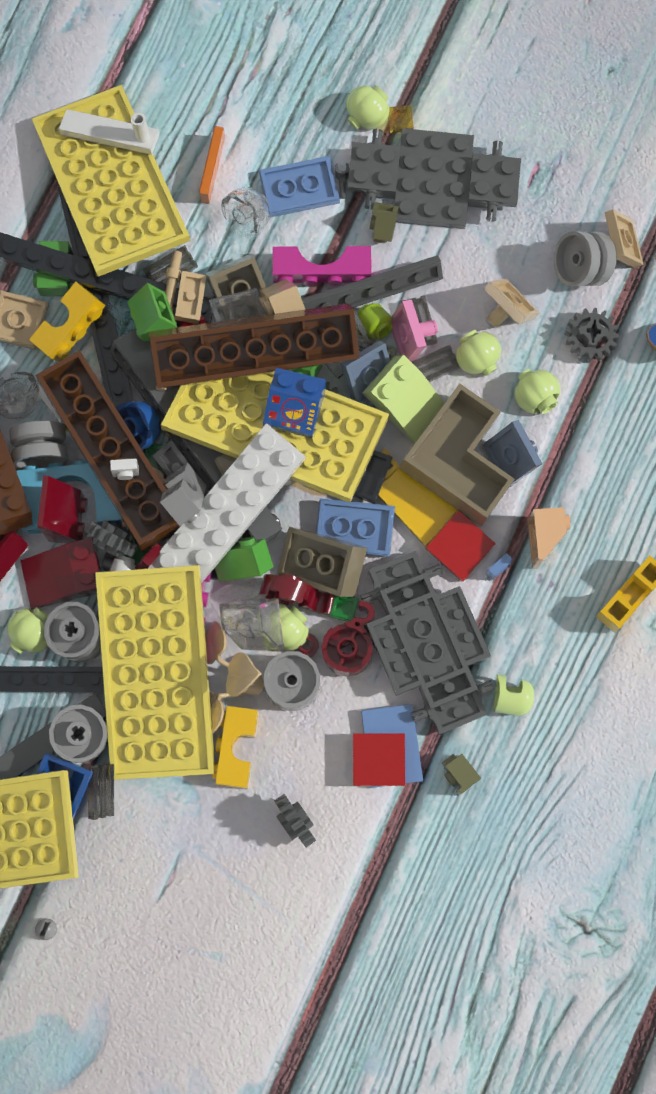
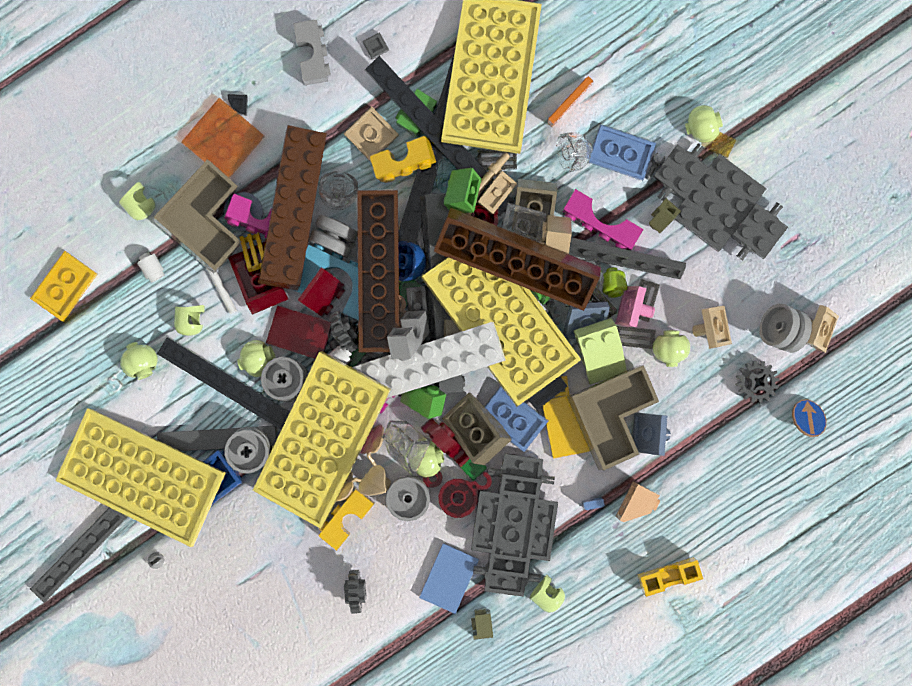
camera: 30 degrees right, 10 degrees up
white piece [59,109,160,155] -> none
clear smoke tile [88,763,114,820] -> none
white plate [110,459,139,480] -> none
dark red tile [135,543,162,569] -> none
blue slope [263,368,326,438] -> none
red tile [353,733,405,786] -> none
red tile [425,510,496,582] -> none
yellowish green plant [514,369,560,414] -> none

